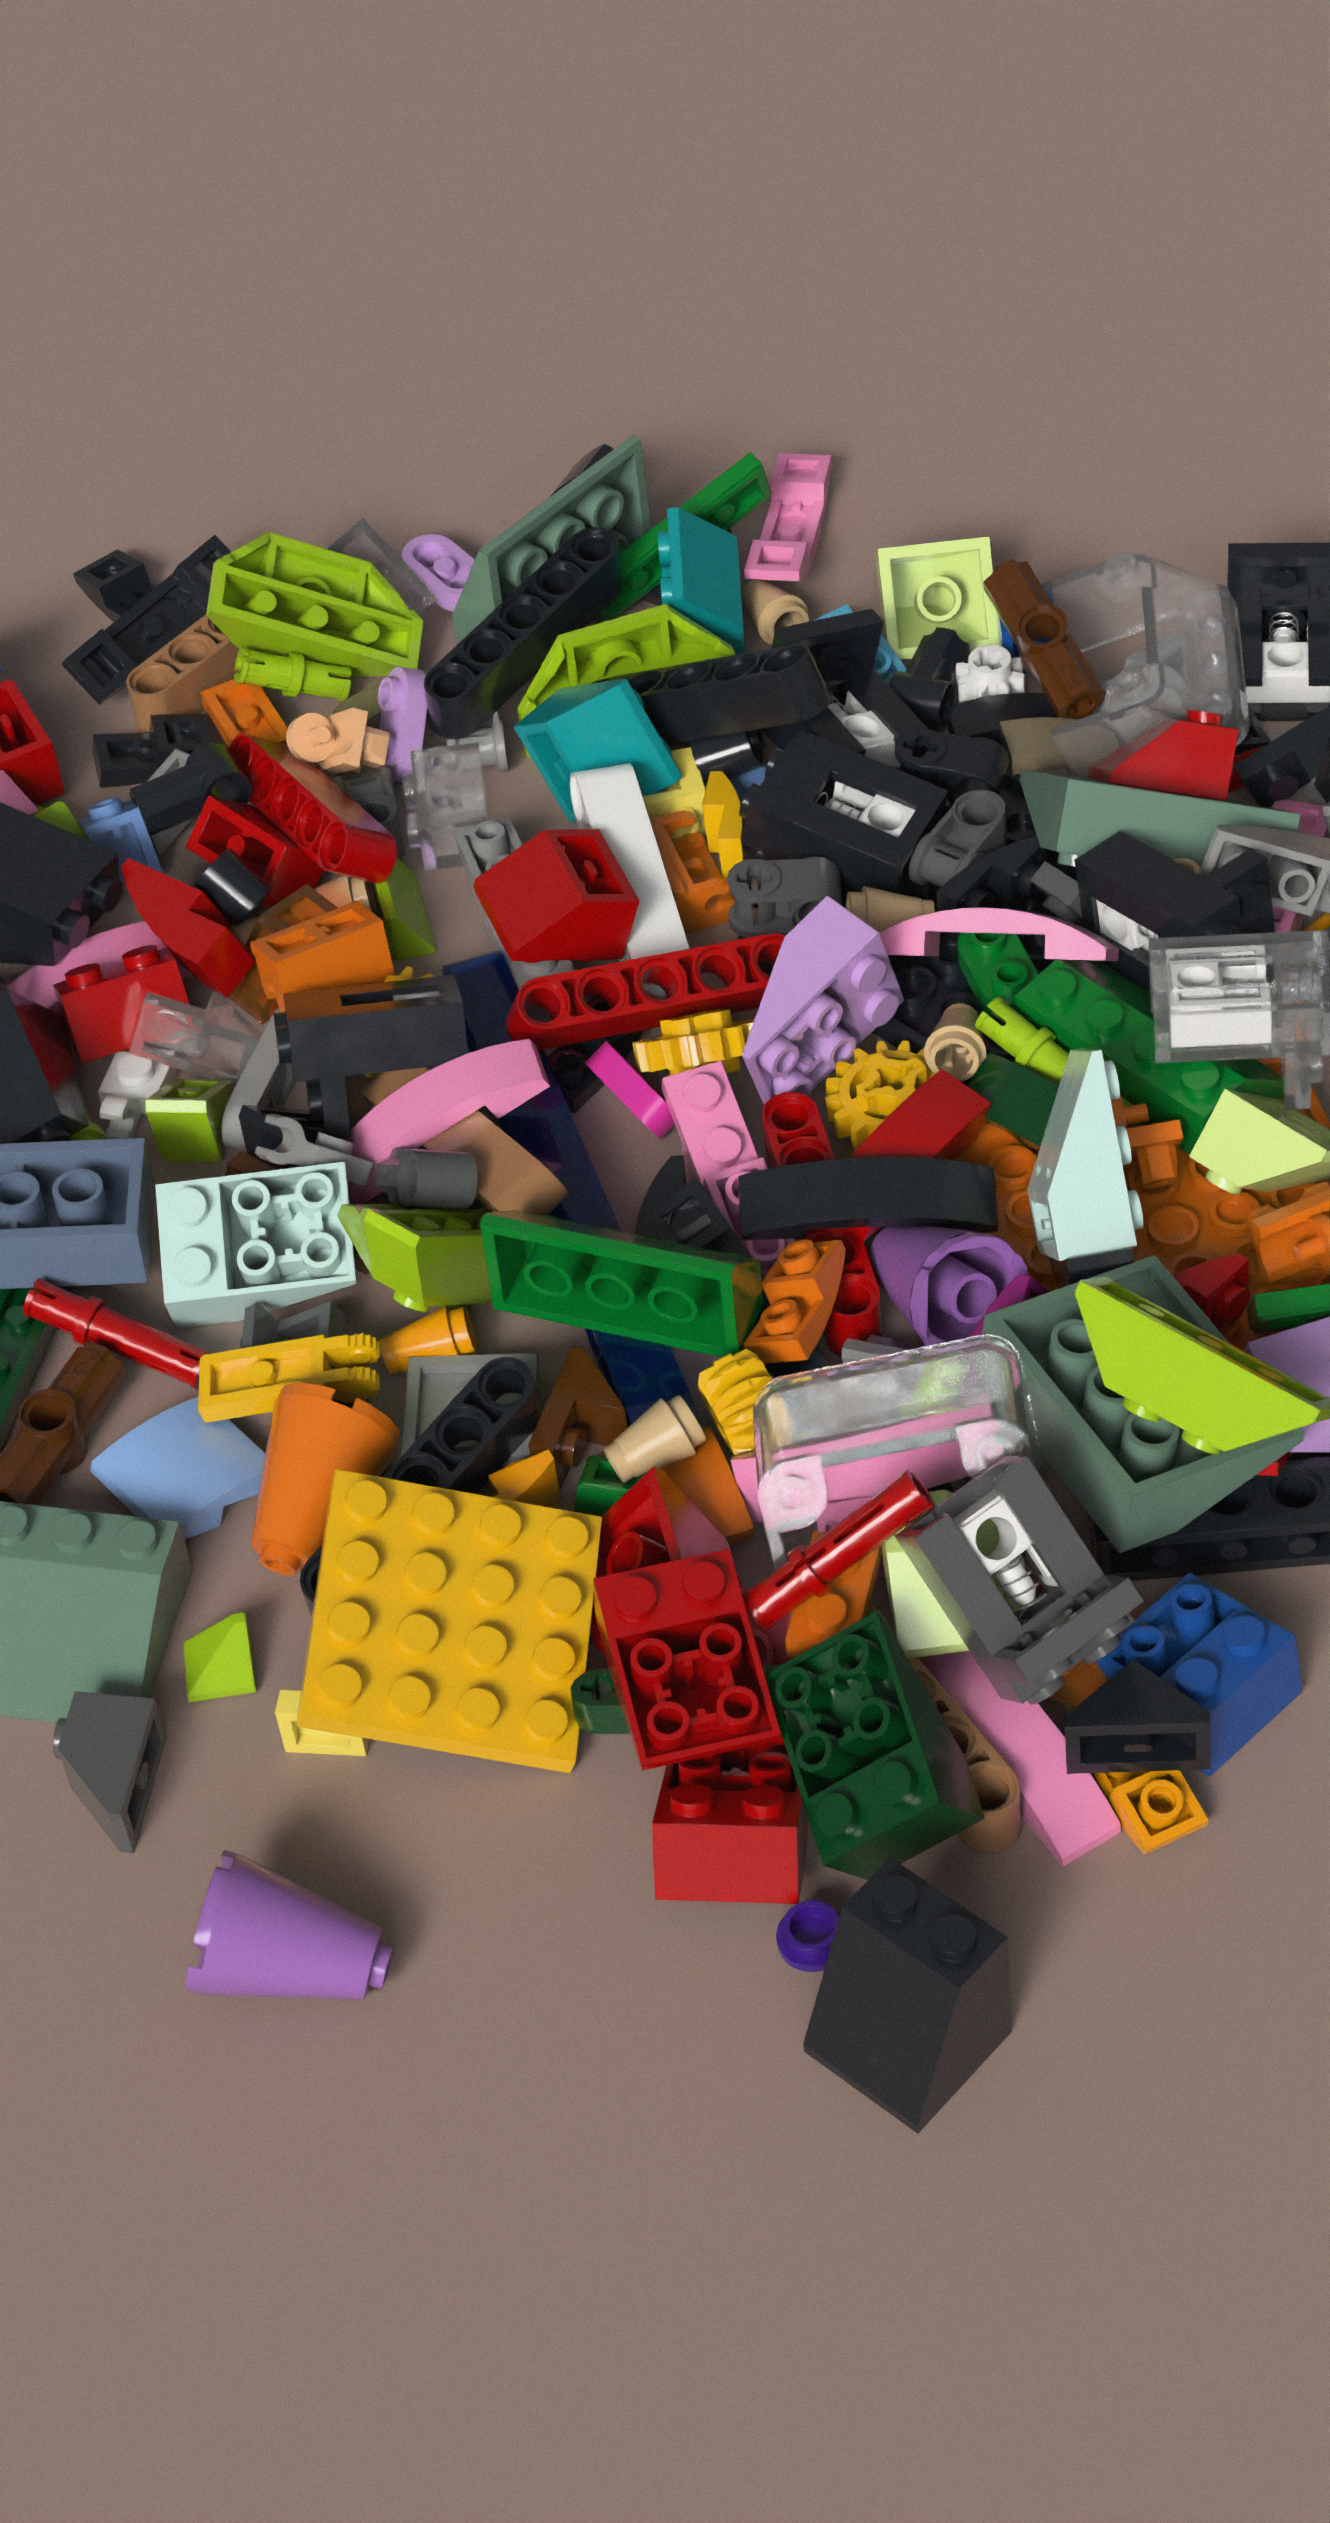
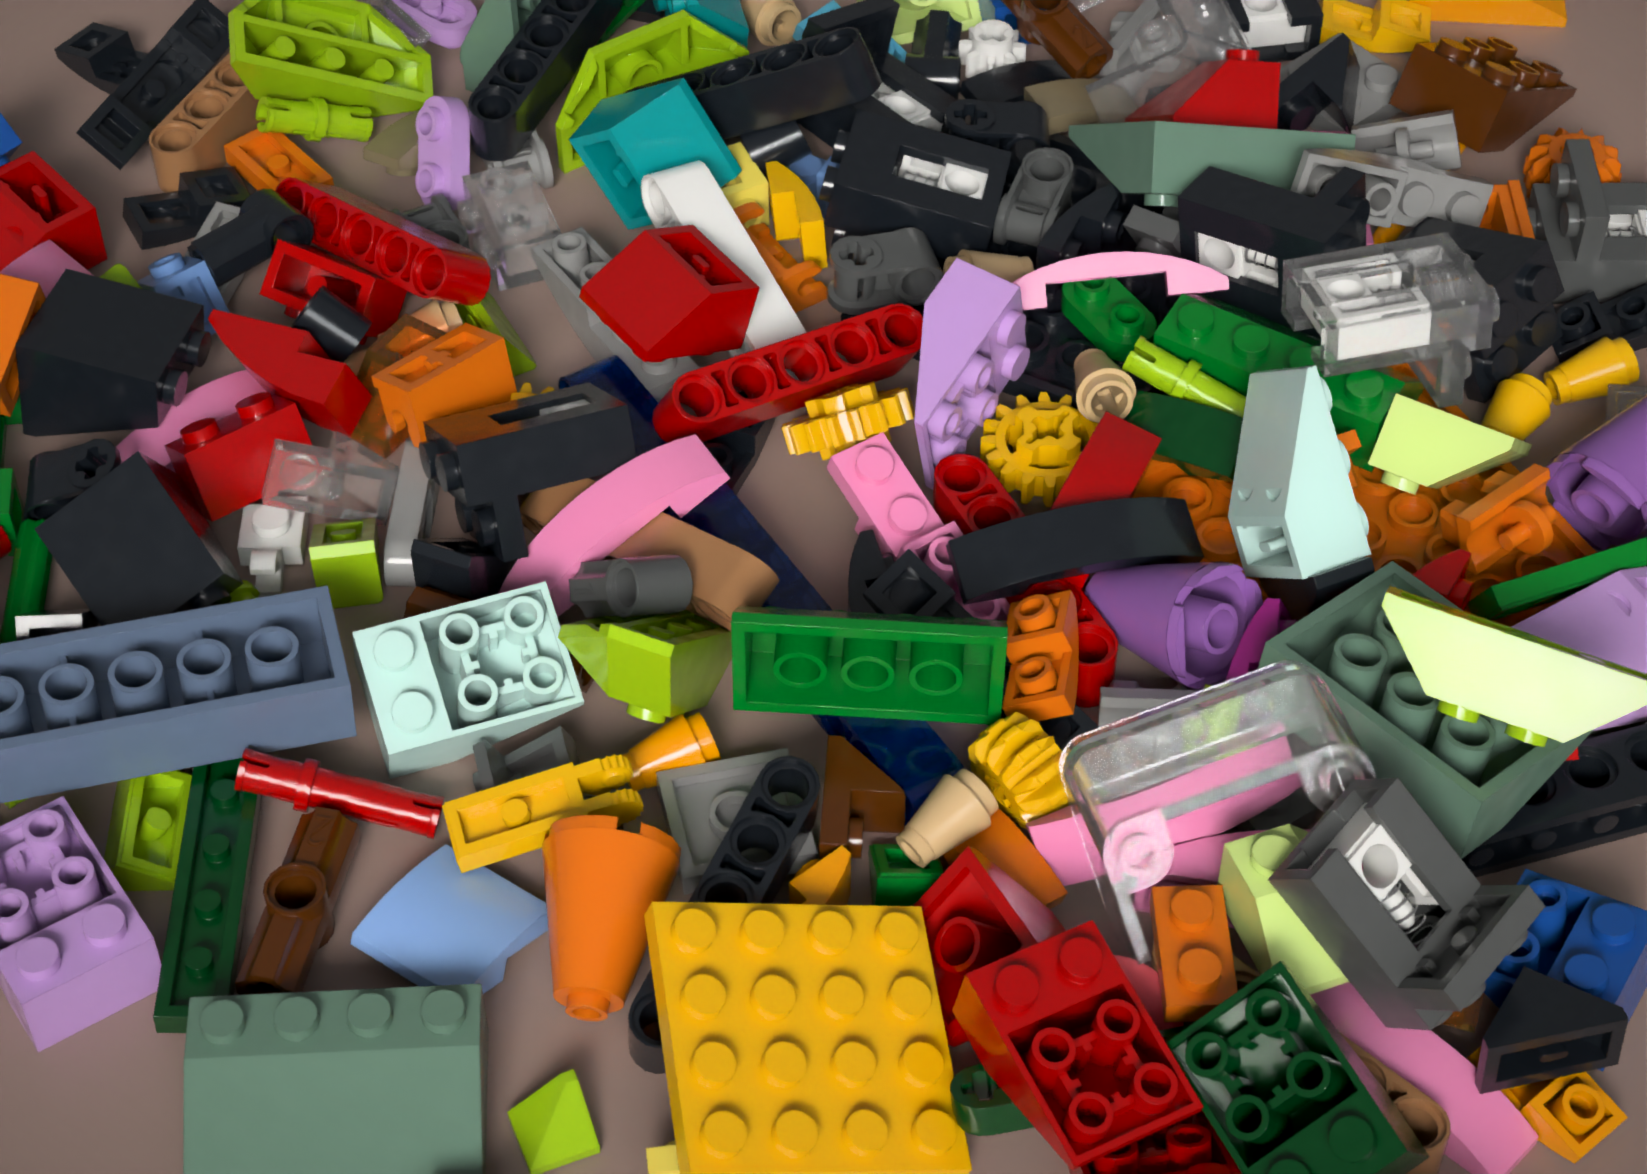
camera: 20 degrees left, 0 degrees up
light grey plate [255,1114,373,1187] -> none
light nougat hips [286,707,390,777] -> none
dark pink beam [585,1040,675,1139] -> none
red pin [742,1470,935,1630] -> none

